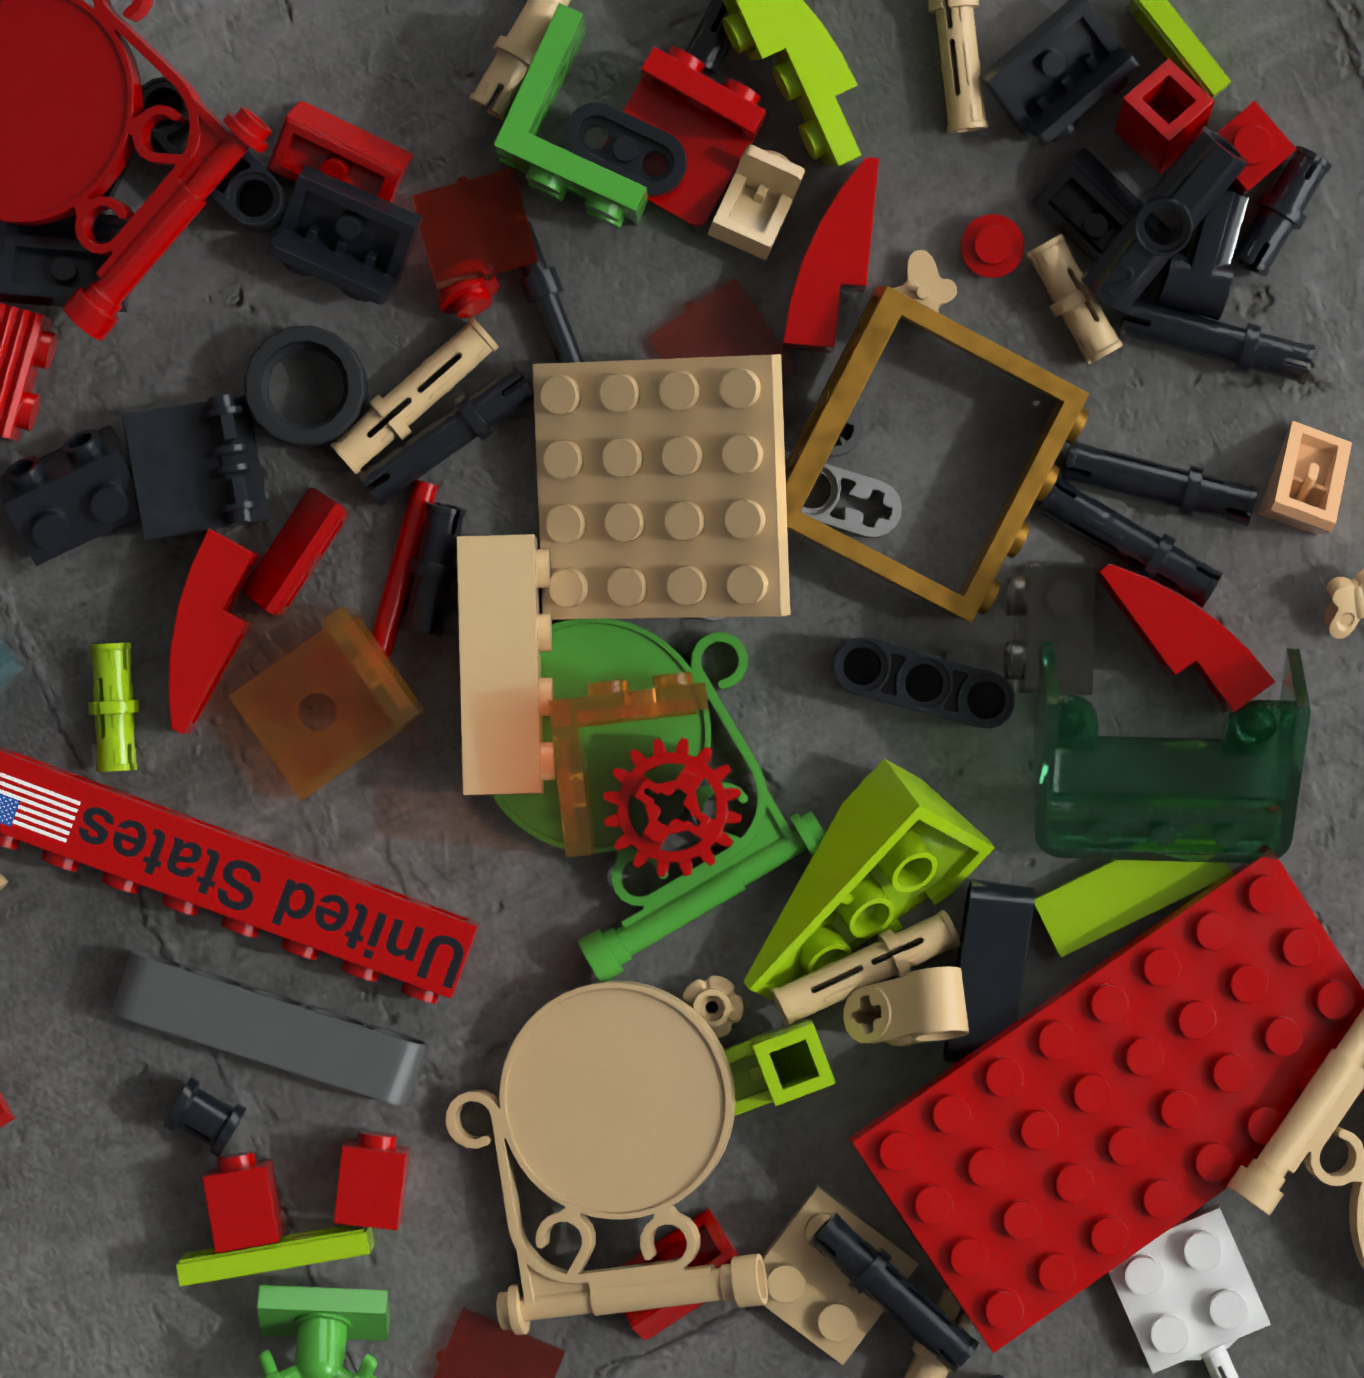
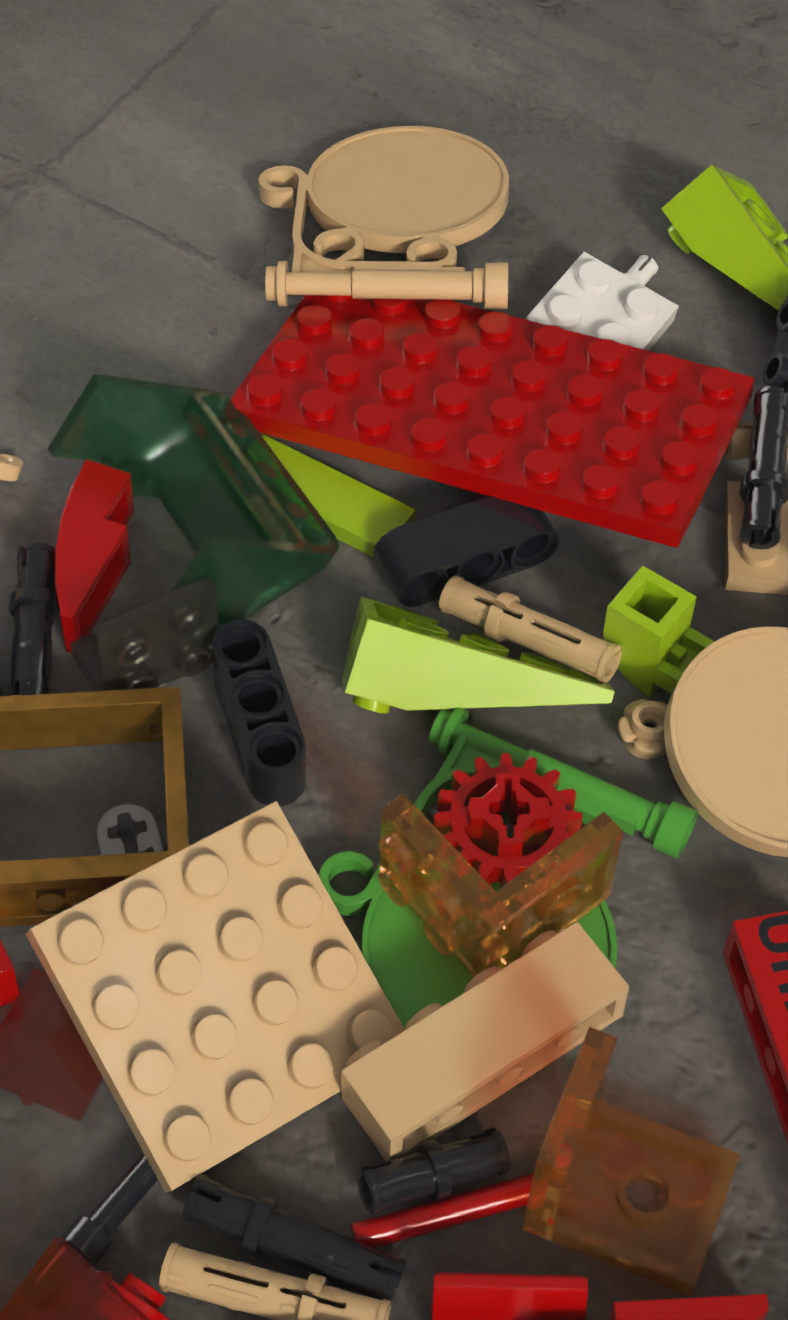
camera: 125 degrees left, 35 degrees down
tan piece [843,966,969,1047] -> none

